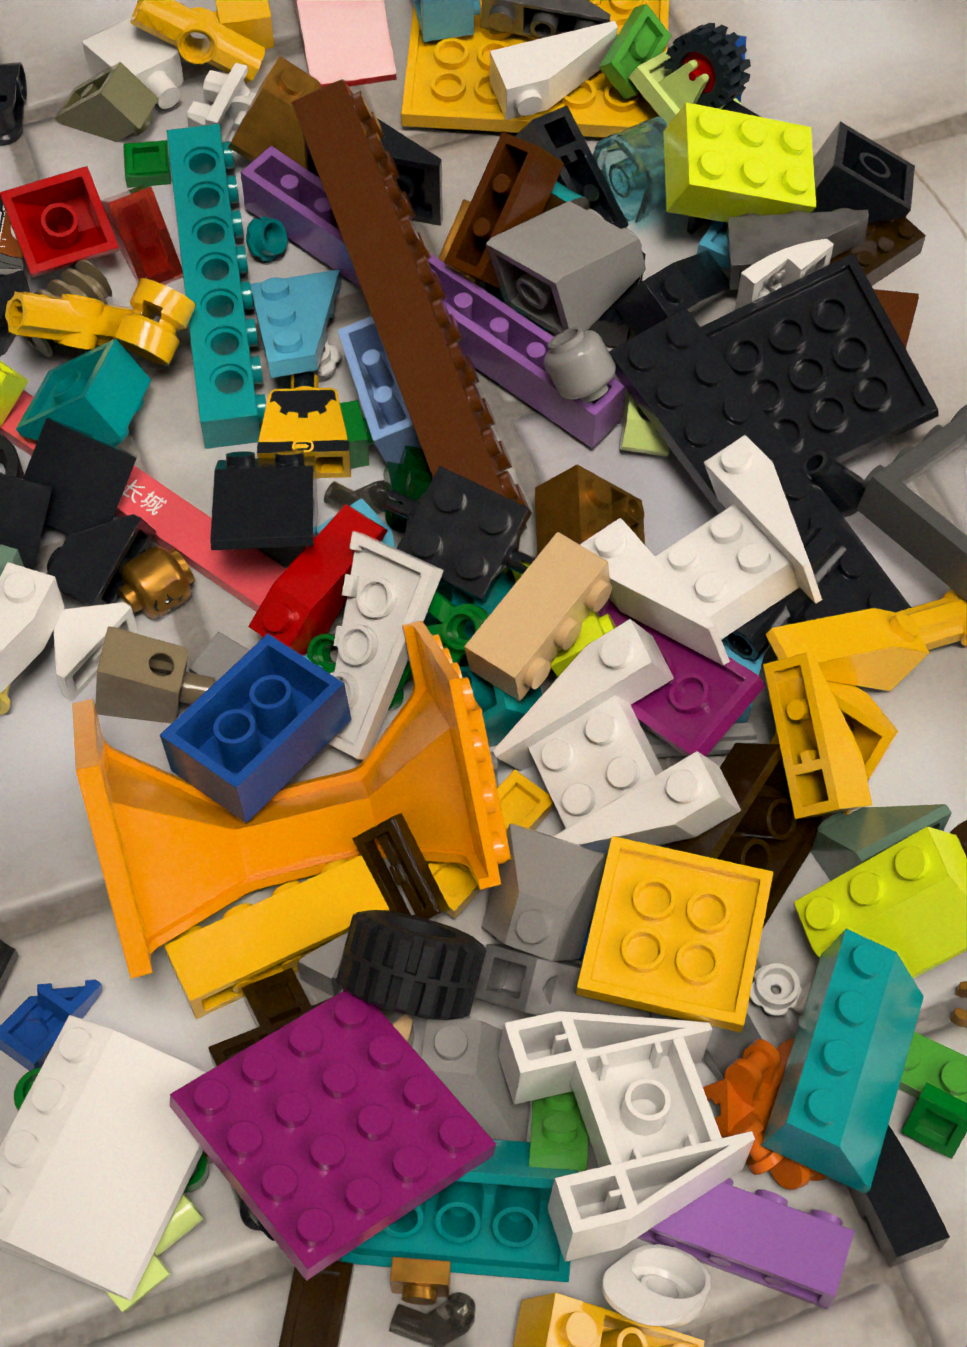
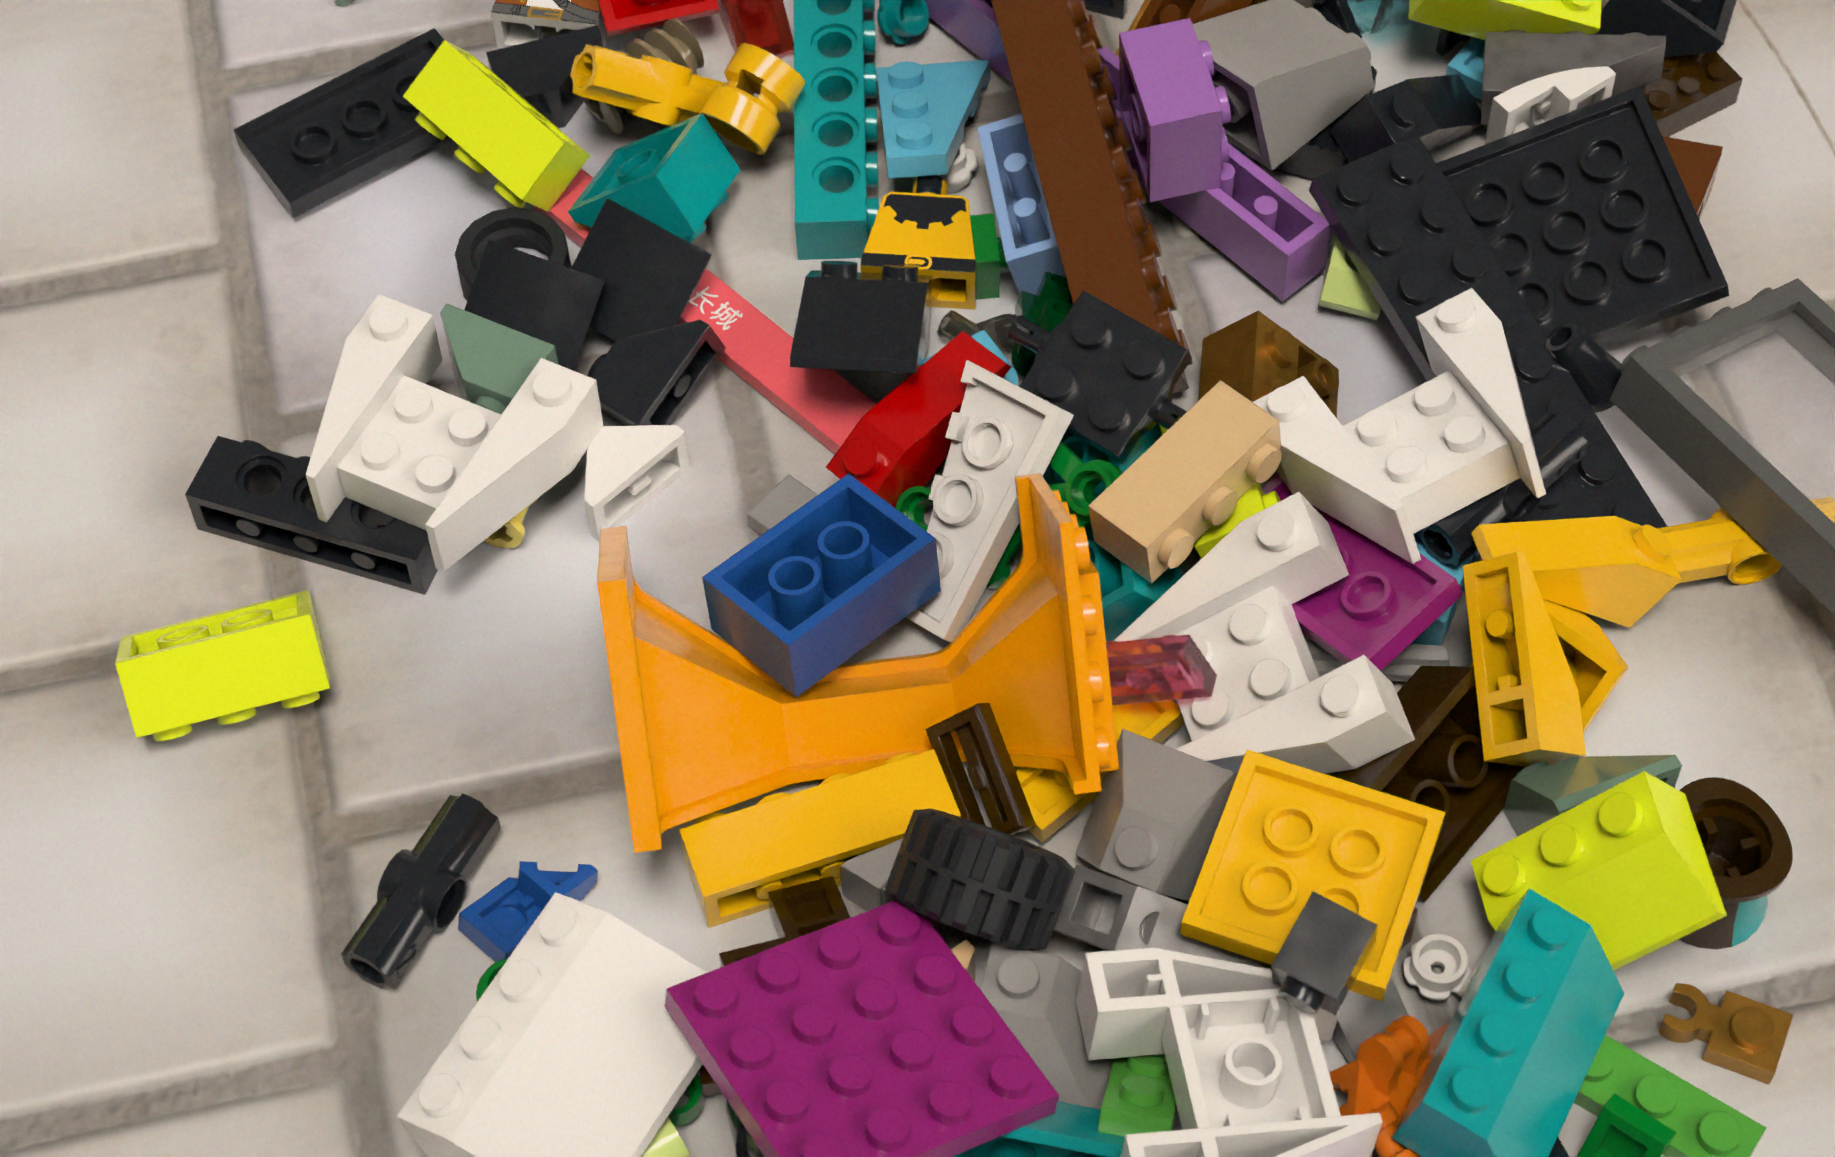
camera: 10 degrees right, 5 degrees down
dark tan torso [95,626,215,724] -> none
pearl gold head [117,546,195,619] -> none
light grey head [543,326,616,403] -> none
none -> clear pink plate [1106,635,1217,705]
none -> medium lavender brick [1119,18,1231,202]
none -> black brick [1272,891,1377,1016]

